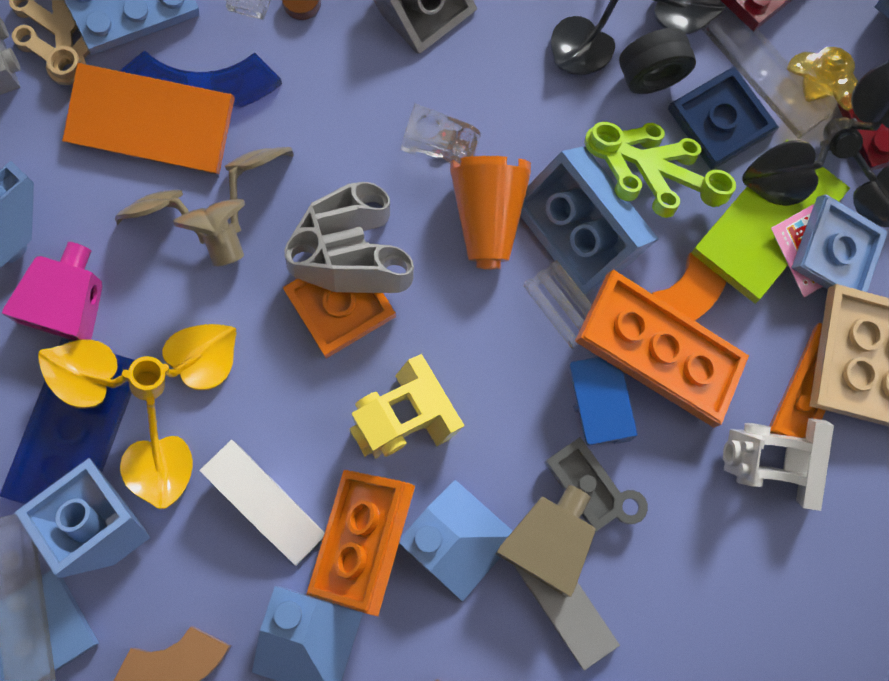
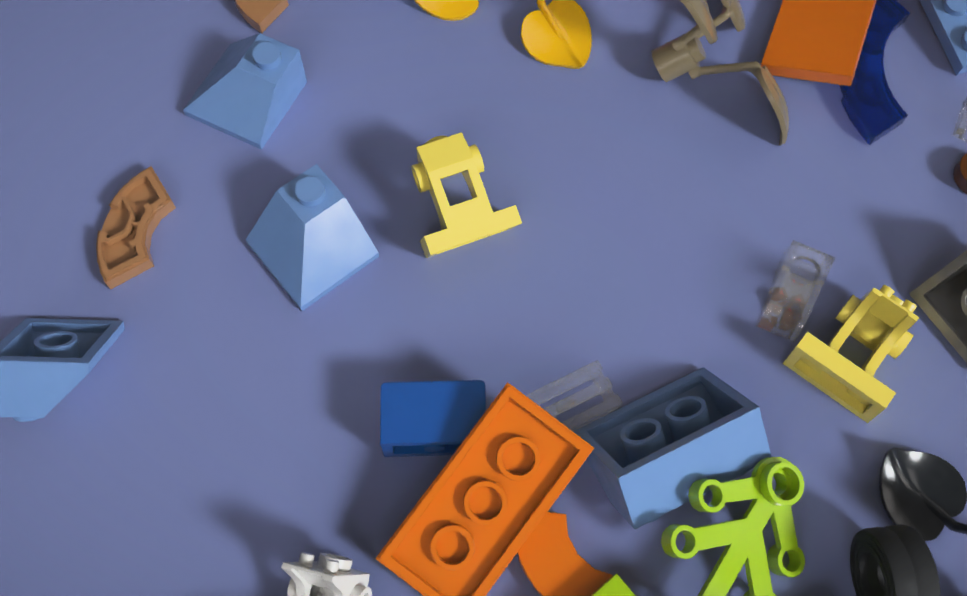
camera: 100 degrees right, 10 degrees down
white slope [199,439,325,566] -> none
orange plate [283,279,396,359] -> none
light grey connector [284,182,414,293] -> none
orange tile [306,470,415,616] -> none
orange cone [450,156,531,270] -> none
dark tan torso [495,485,596,597] -> none
light grey tile [514,566,620,671] -> none
dark grey hinge [544,437,648,532] -> none
none -> light yellow tile [782,284,920,423]

